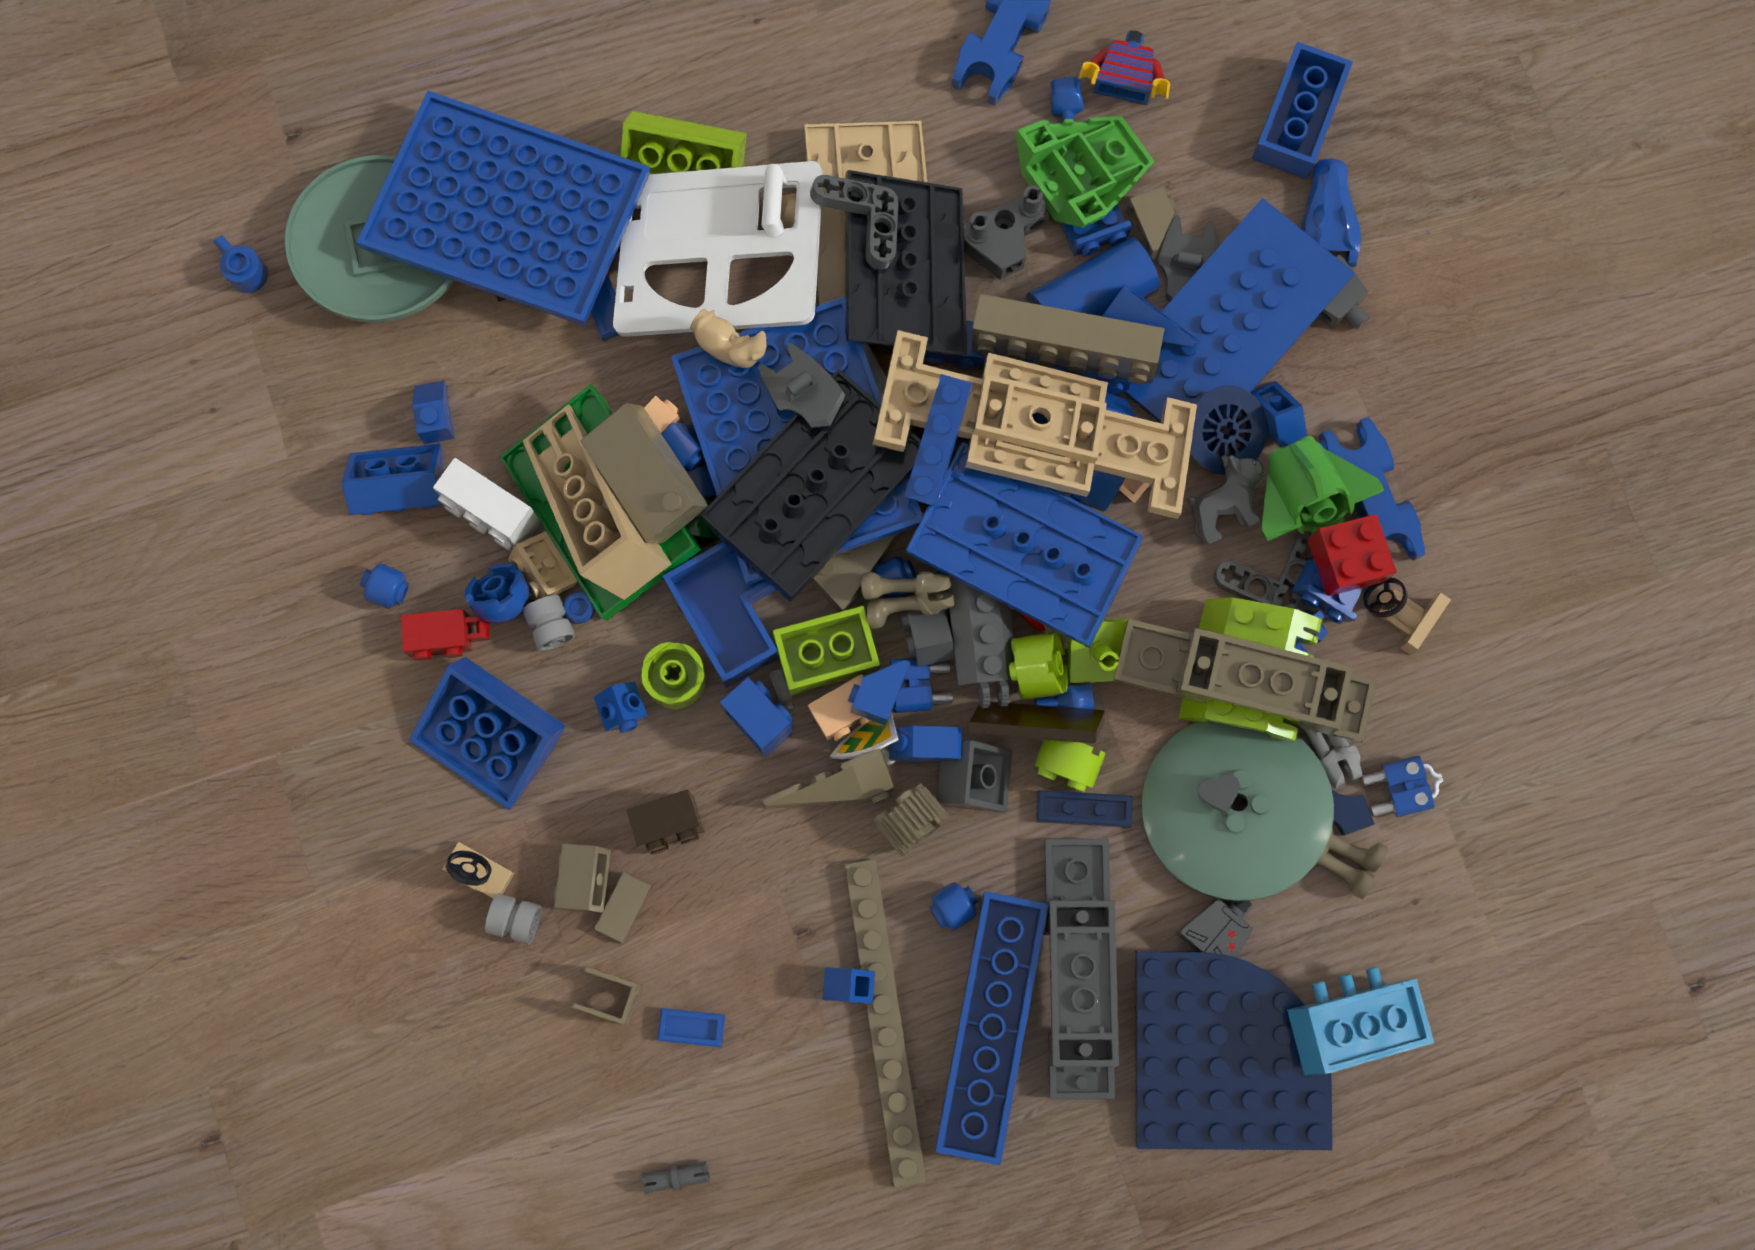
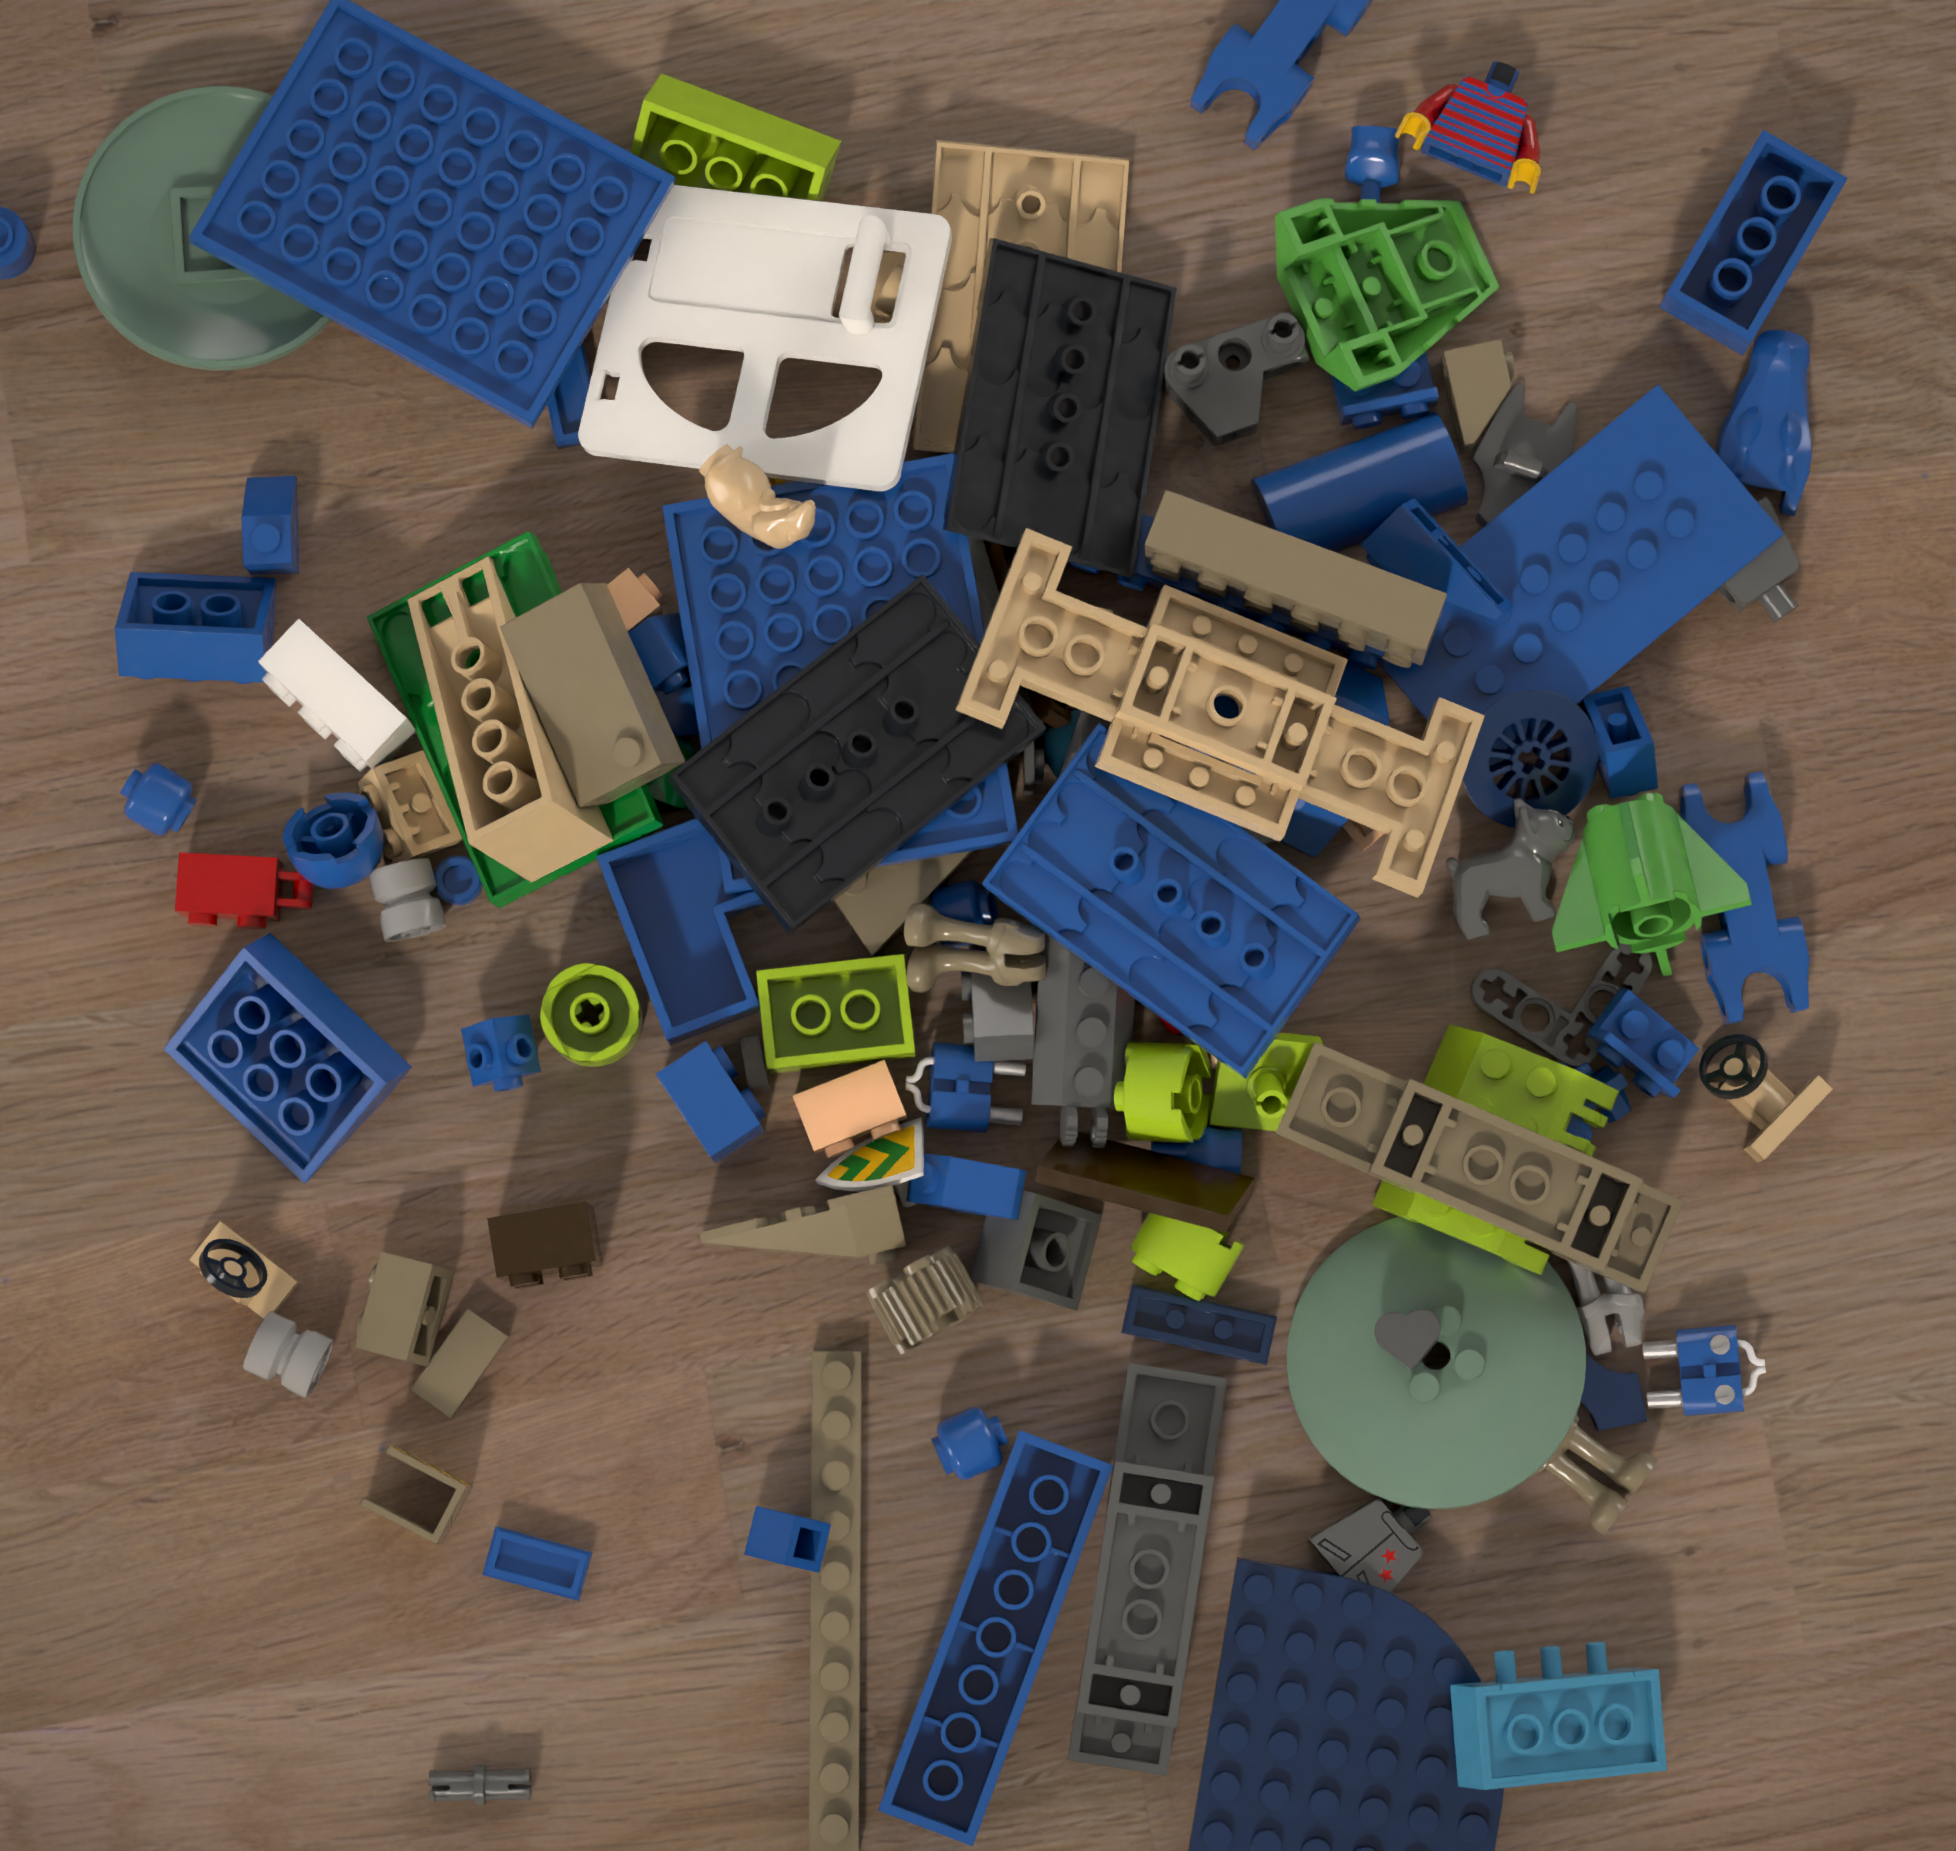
camera: 10 degrees right, 5 degrees up
dark grey shield [758,343,845,428] -> none
dark grey beam [810,175,898,270] -> none
blue slope [848,660,910,726] -> none
blue plate [904,374,973,506] -> none
red brick [1307,514,1397,596] -> none

